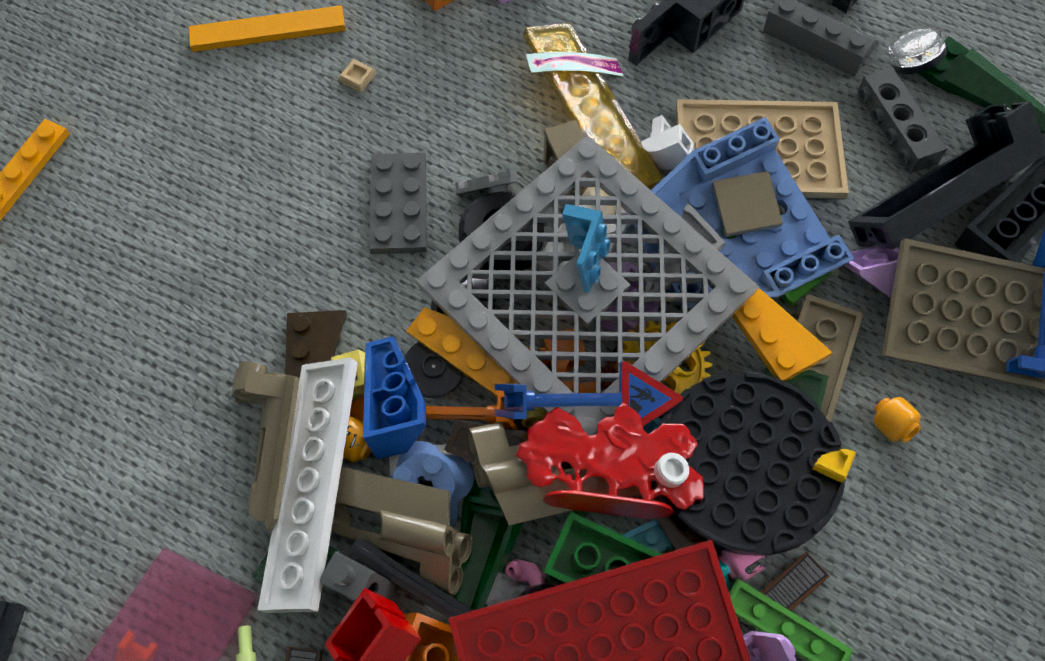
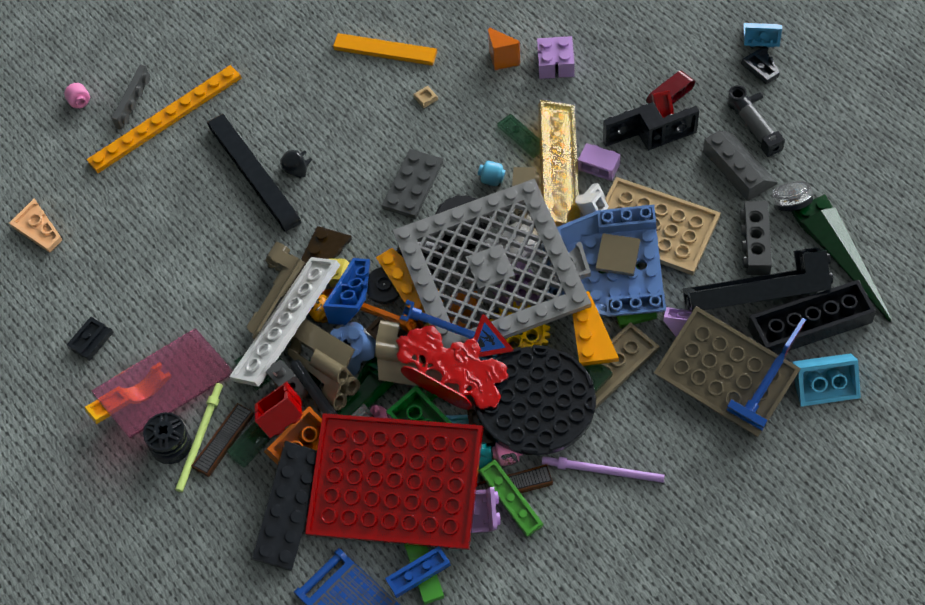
camera: 30 degrees right, 5 degrees down
light grey wing [455,169,518,194] -> none
sticker [526,52,624,77] -> none
dark azure bracket [562,204,611,293] -> none
white tile [654,453,689,488] -> none
yellow tile [812,449,856,483] -> none
light orange head [873,397,921,443] -> none
none -> black beam [207,113,301,232]
none -> black piece [280,150,312,177]
none -> medium azure head [478,161,506,186]
none -> clear green tile [497,114,547,158]
none -> lavender bar [542,456,664,483]
none -> lavender brick [578,143,620,181]

